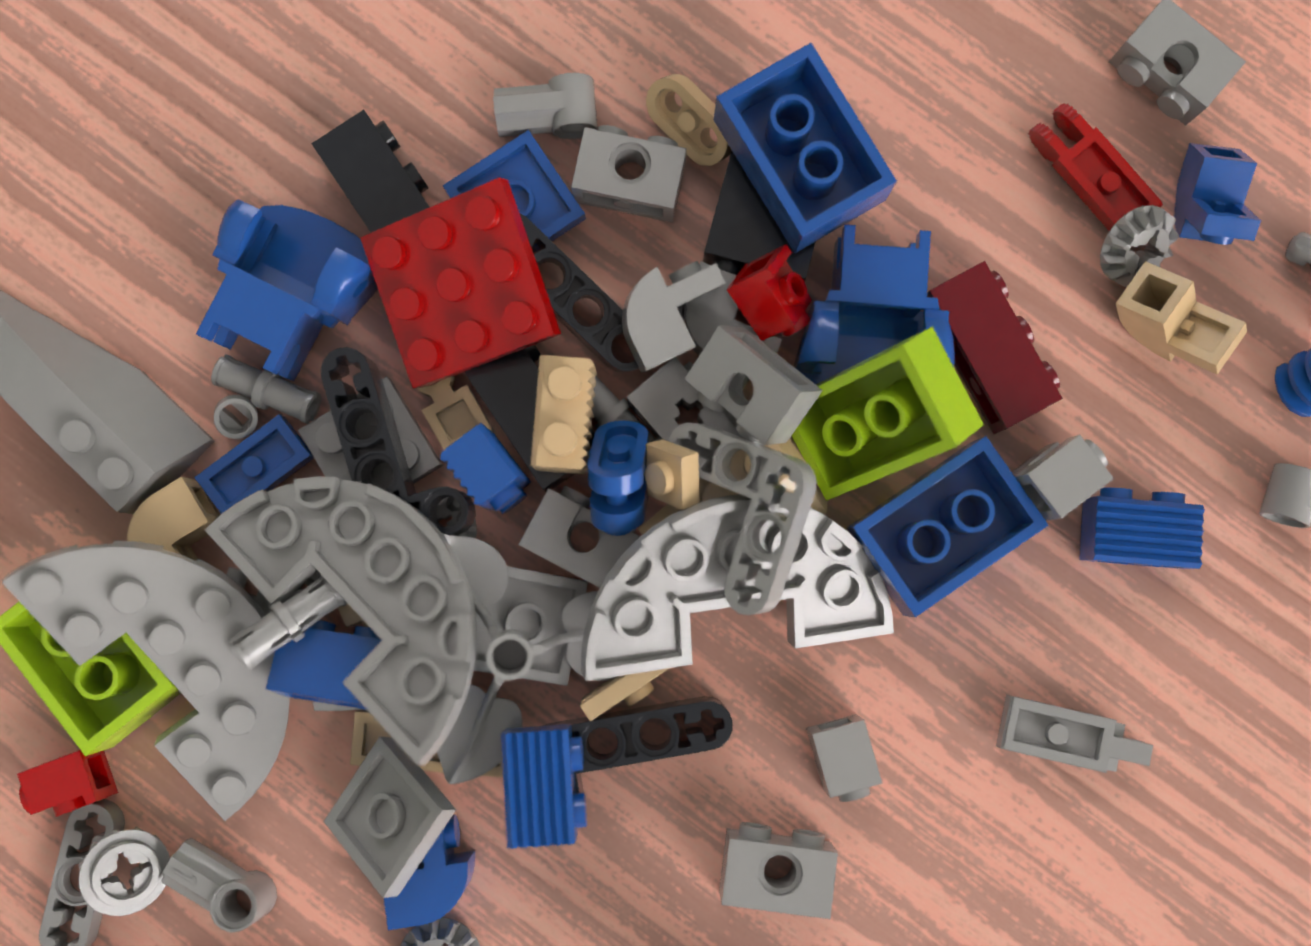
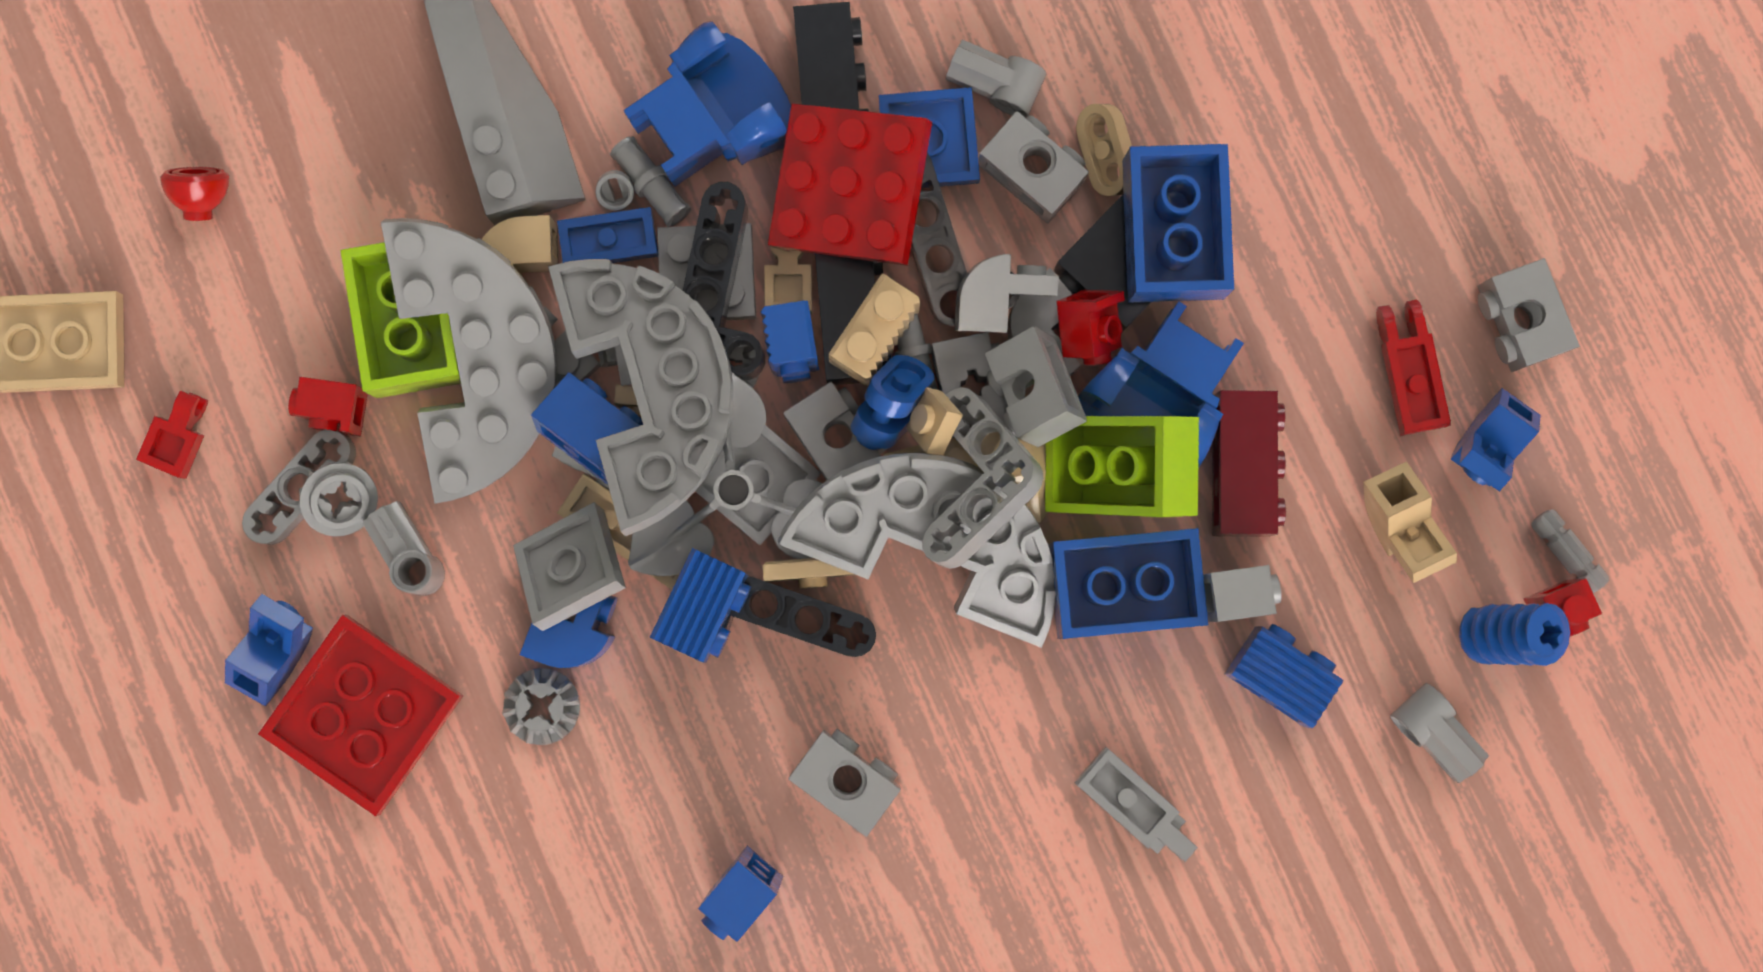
camera: 25 degrees right, 0 degrees up
light grey pin [228,576,345,670] -> none
light grey brick [806,714,882,802] -> none
light grey gear [1100,205,1180,287] -> none

